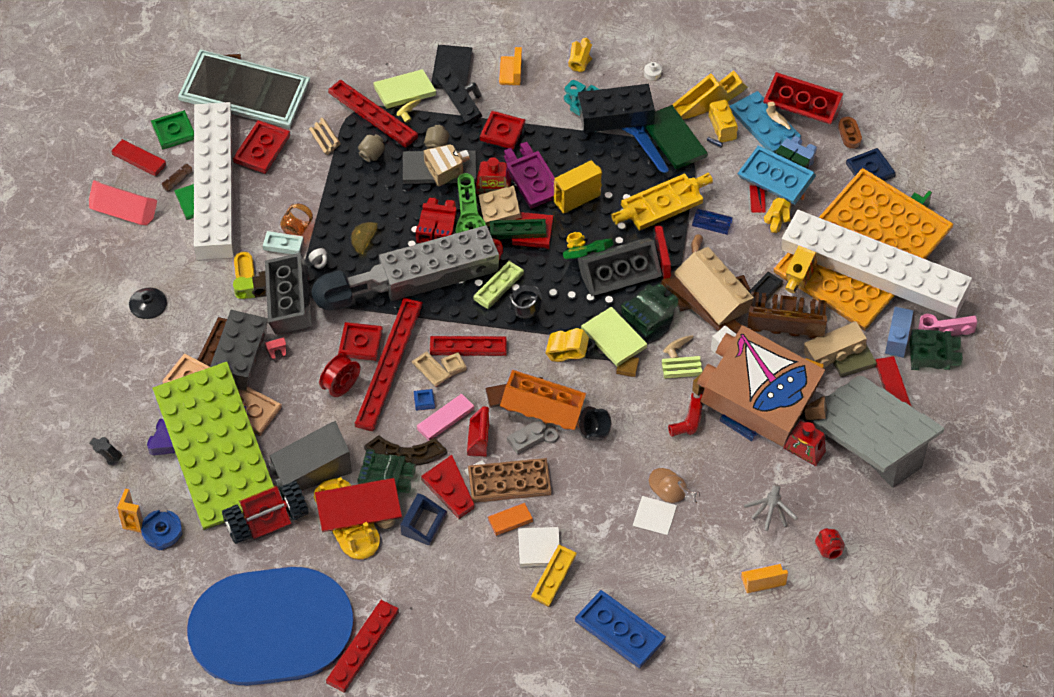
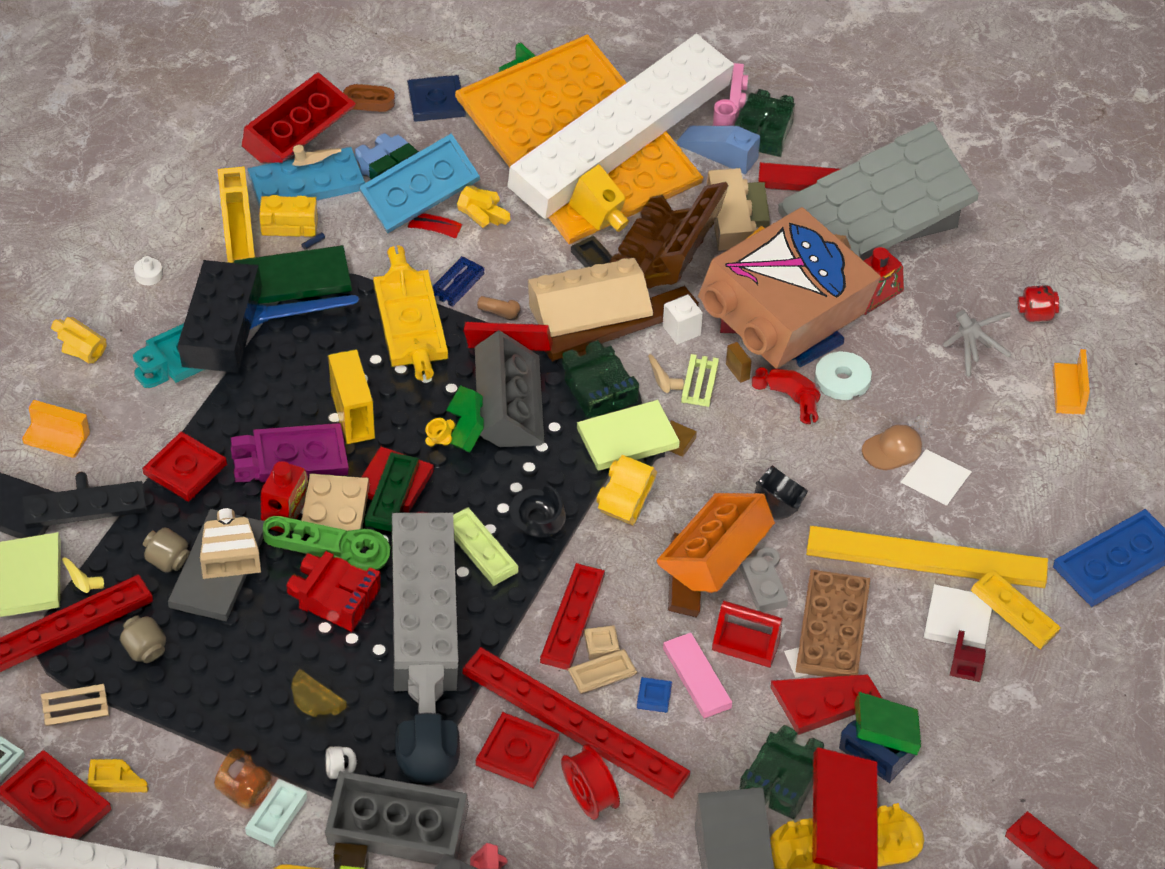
camera: 75 degrees left, 5 degrees down
dark brown tile [364,435,447,466] -> none
orange tile [488,503,533,536] -> none
none -> yellow tile [87,759,148,792]
none -> yellow tile [806,526,1048,588]
none -> light aqua tile [815,351,872,400]
none -> green tile [855,692,921,755]
none -> dark red panel [950,630,986,682]

